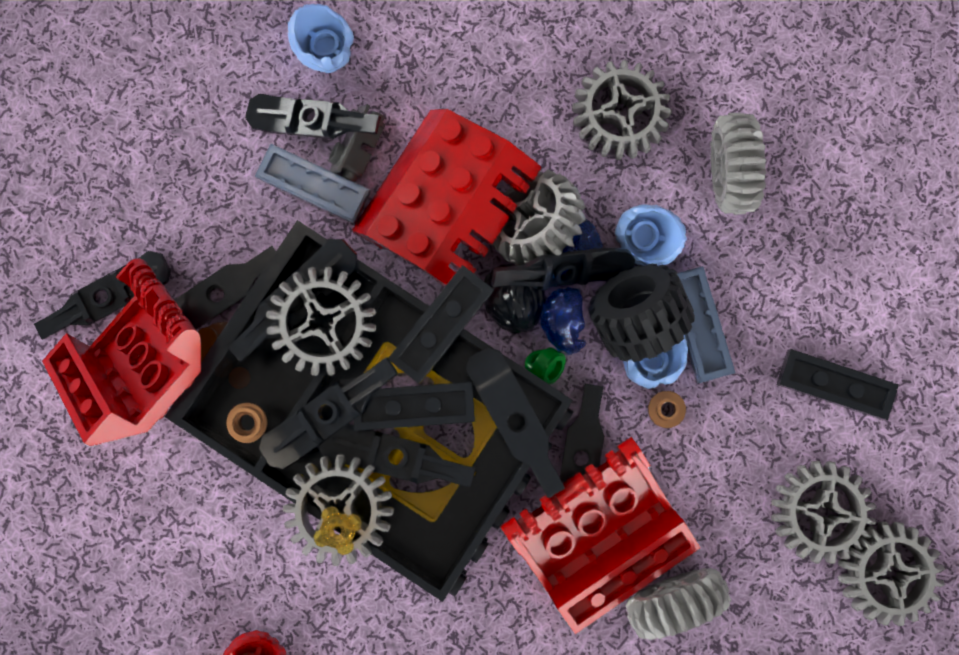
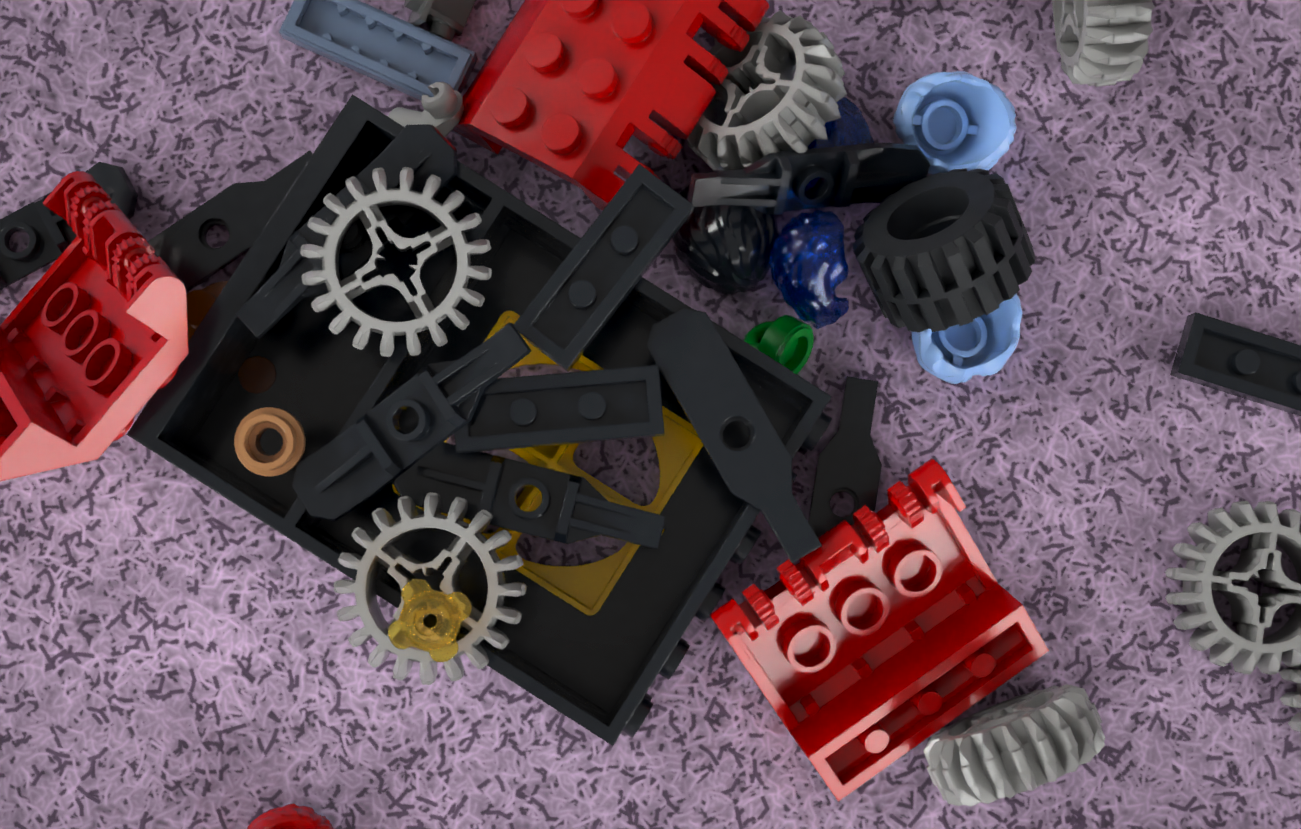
camera: 10 degrees left, 0 degrees up
medium nougat plate [648,391,686,428] -> none
sand blue plate [677,266,736,384] -> none
none -> light grey arm [388,82,465,137]

